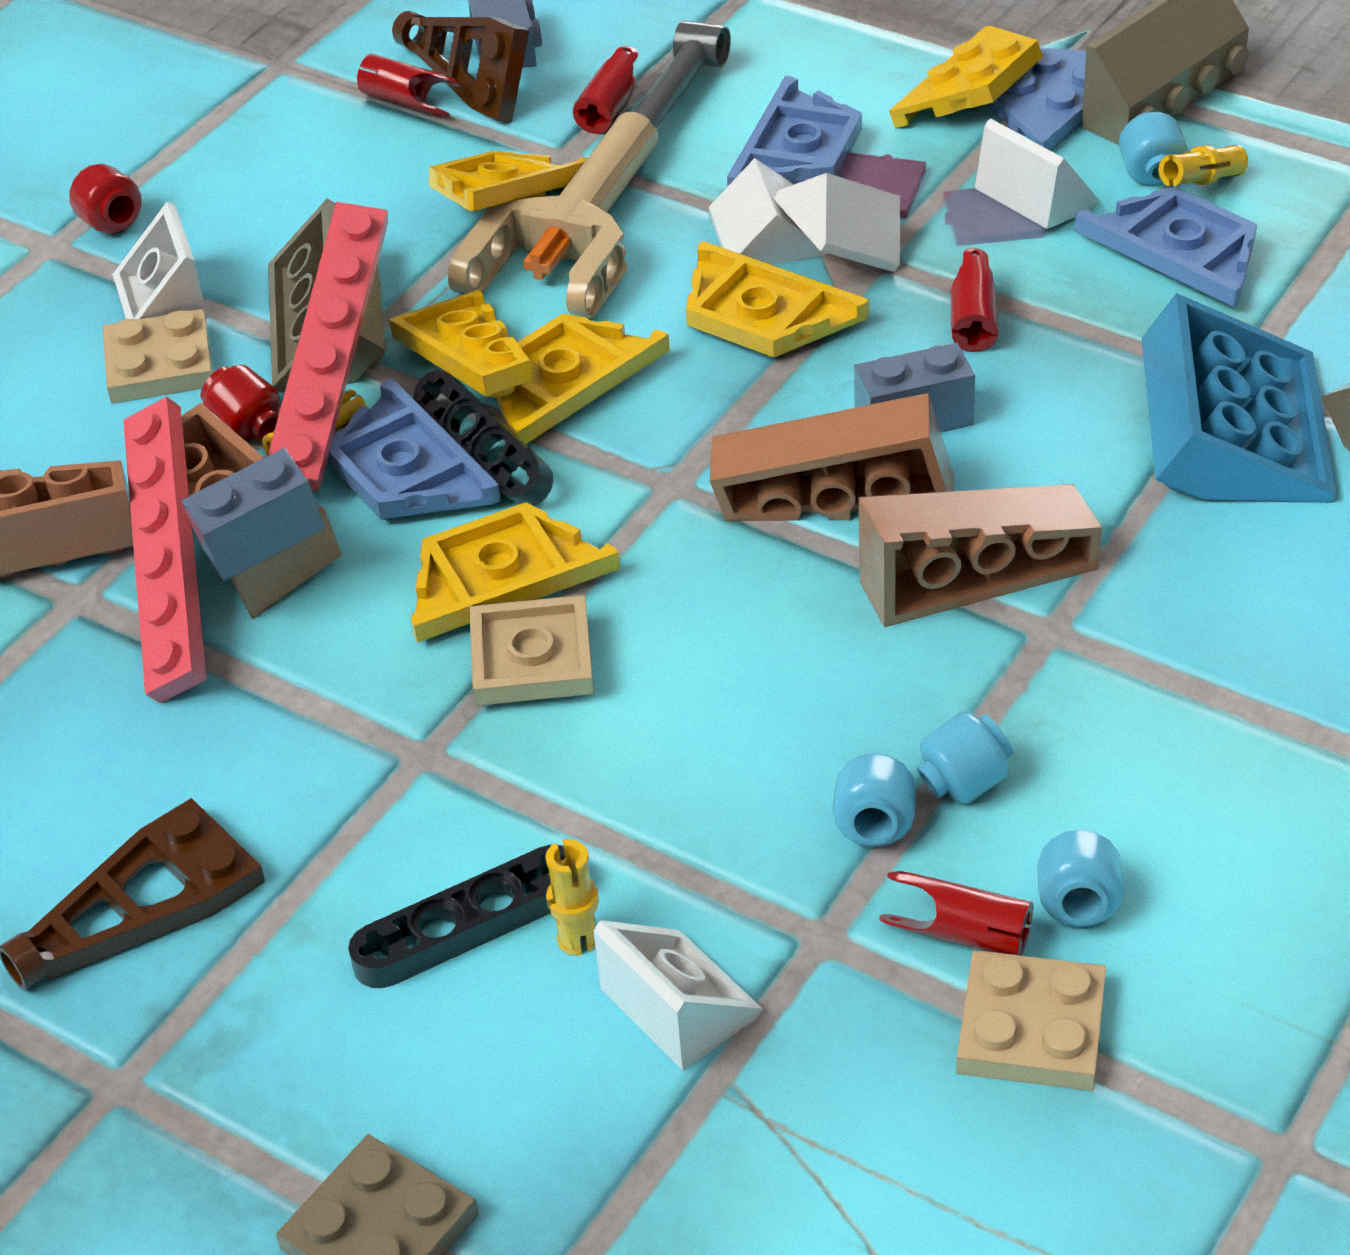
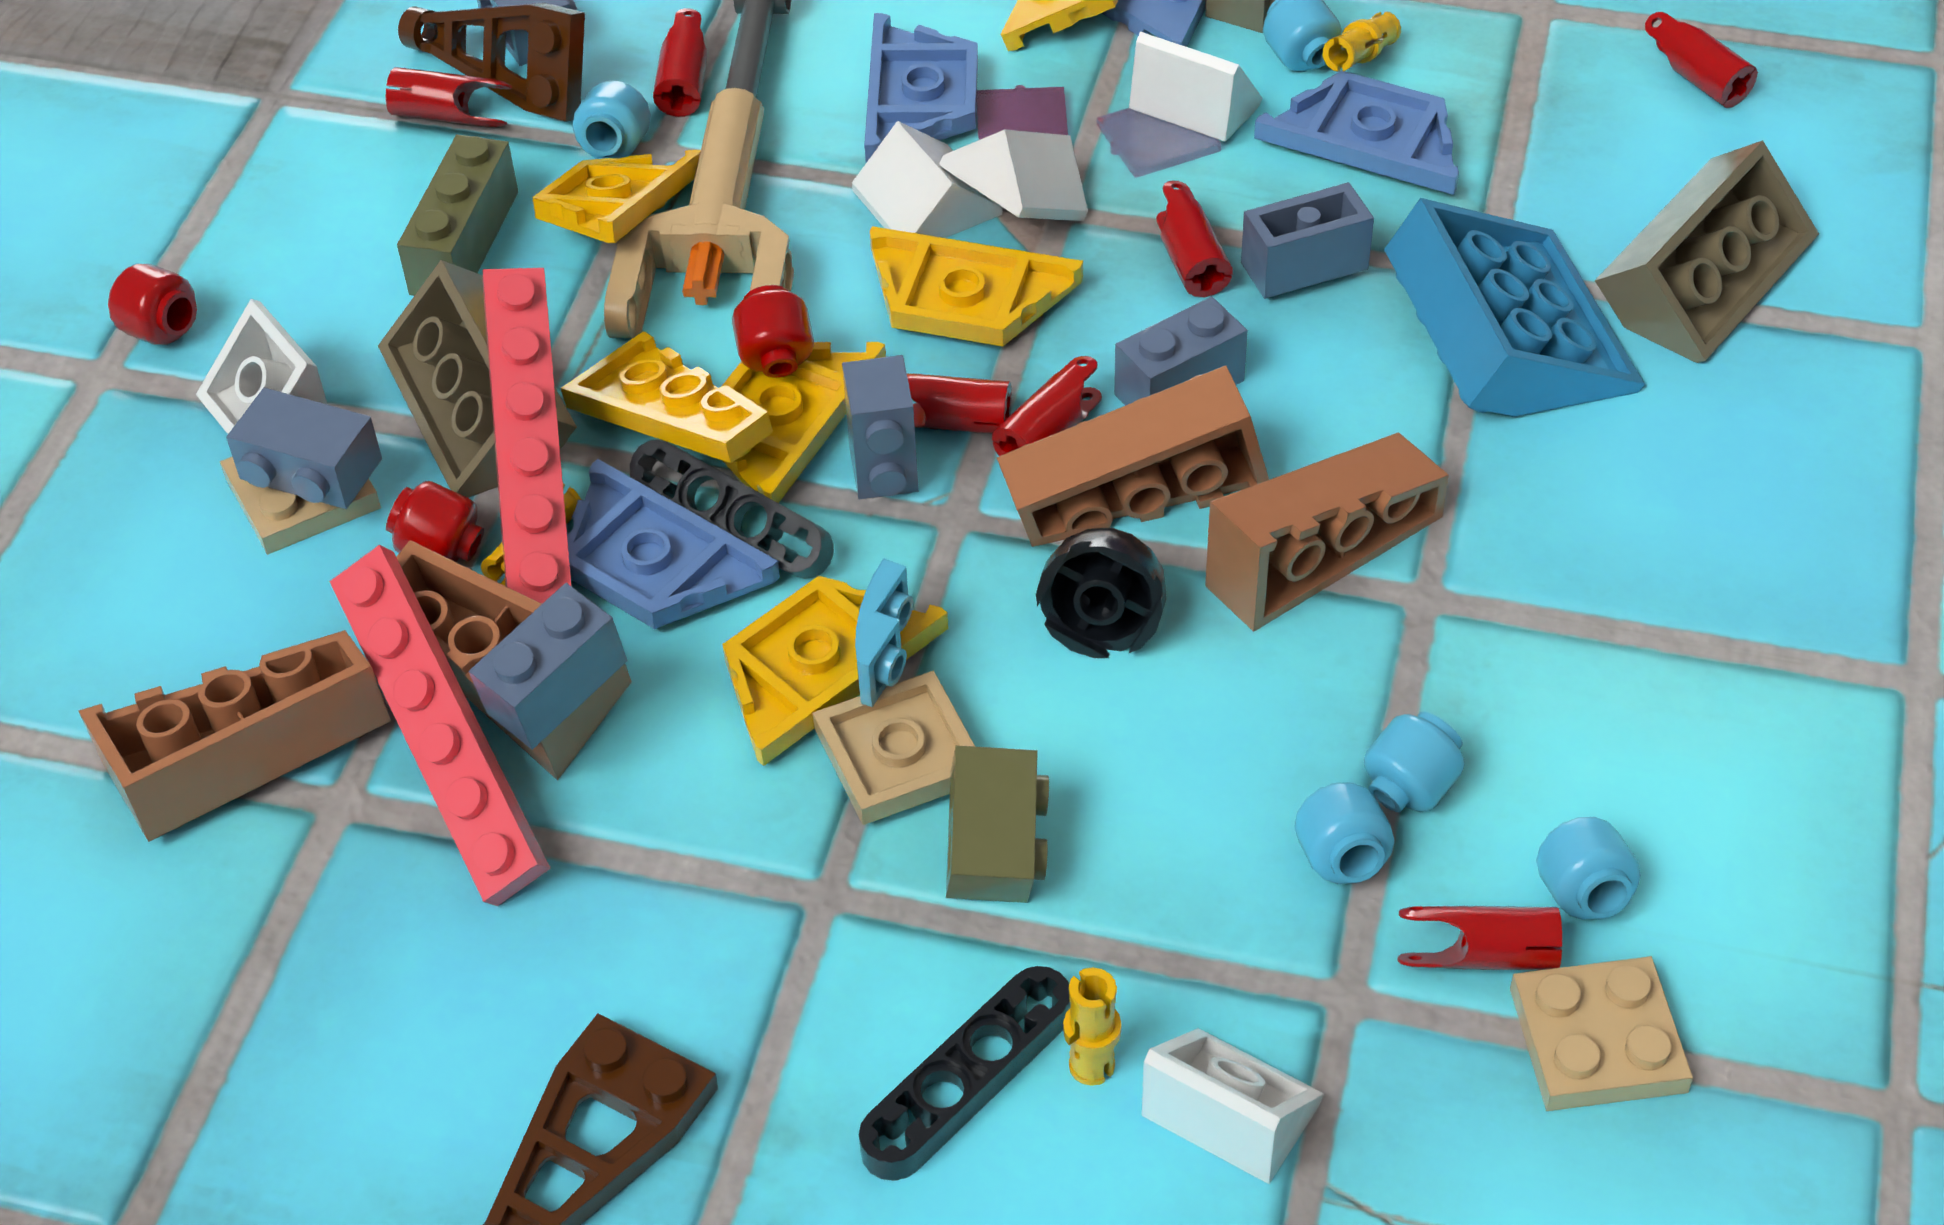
camera: 20 degrees left, 5 degrees up
none -> sand blue brick [226,387,382,510]
none -> olive brick [397,134,518,296]
none -> medium azure head [573,81,651,159]
none -> red head [732,285,814,378]
none -> sand blue brick [842,355,919,500]
none -> medium azure slope [855,558,913,707]
none -> red piece [907,374,1012,434]
none -> olive brick [946,745,1049,903]
none -> red piece [992,356,1102,456]
none -> black cylinder [1036,528,1166,658]
none -> sand blue brick [1241,182,1374,299]

